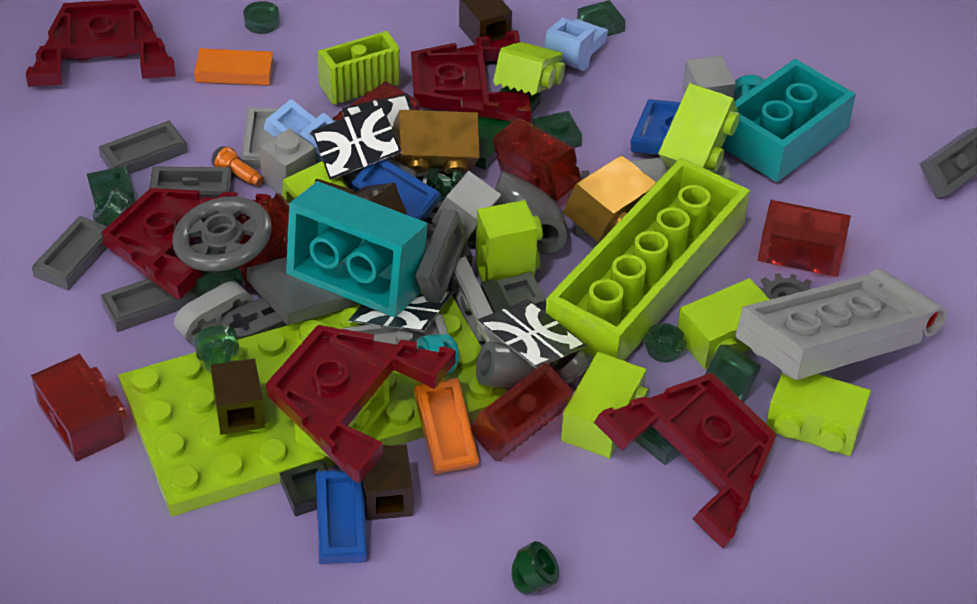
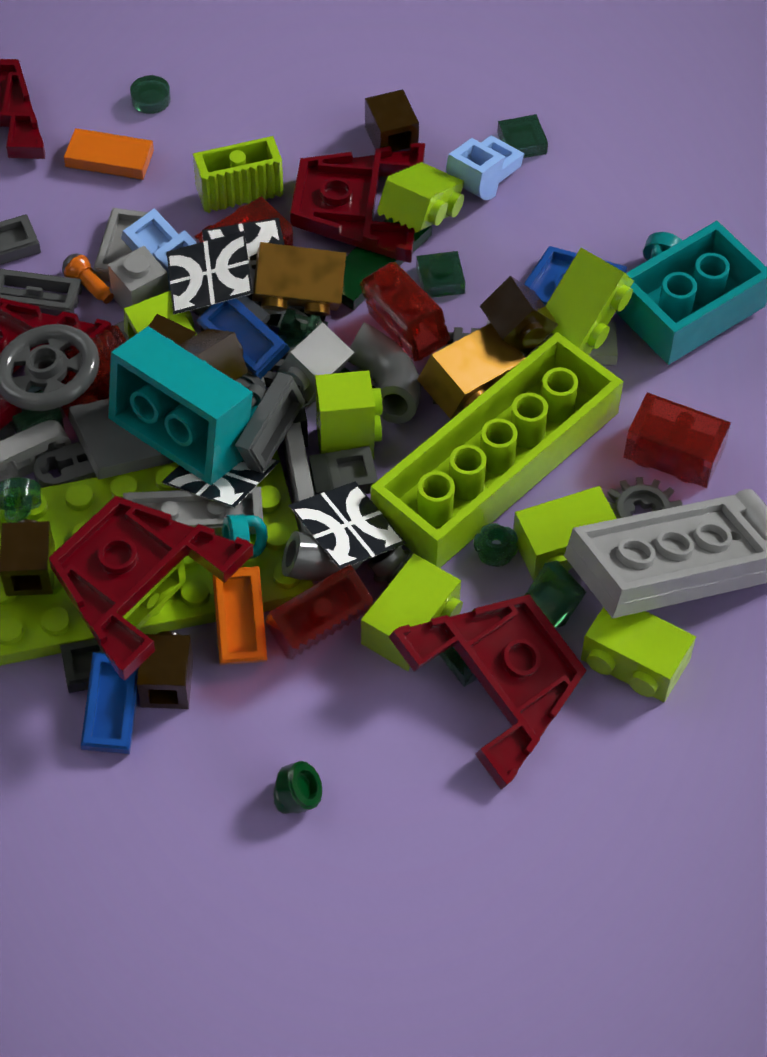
camera: 10 degrees right, 10 degrees up
light grey brick [682,55,736,98] -> none
none -> dark brown brick [480,276,558,355]

